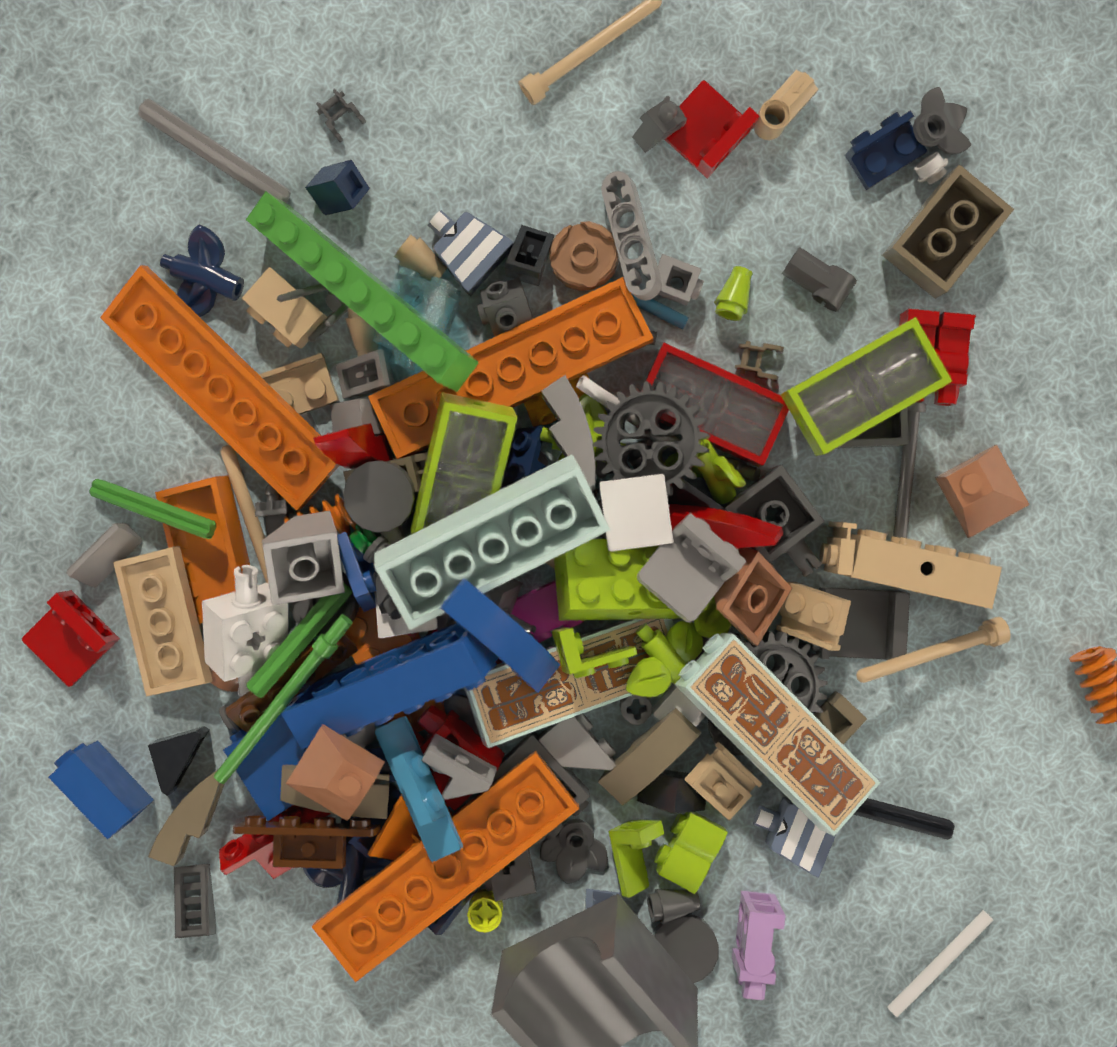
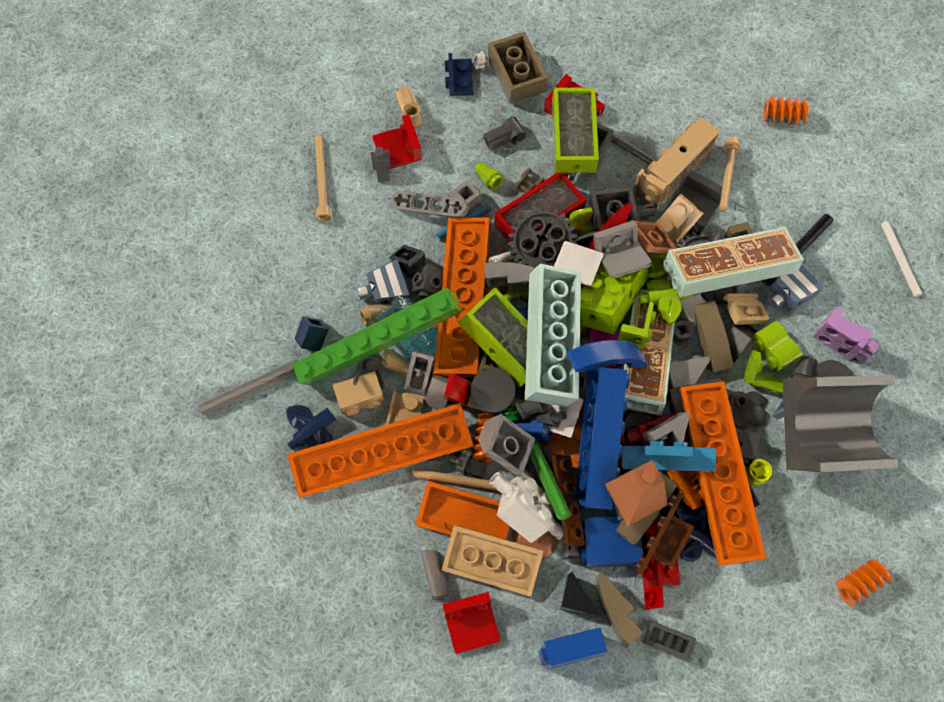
camera: 65 degrees left, 20 degrees down
bright green axle [89,479,217,539] -> none
bright green bar [214,614,353,784] -> none
dark grey piece [316,89,366,142] -> none
medium nougat tile [550,221,619,291] -> none
dark grey plate [913,87,971,155] -> none
nougat slope [935,445,1029,538] -> none

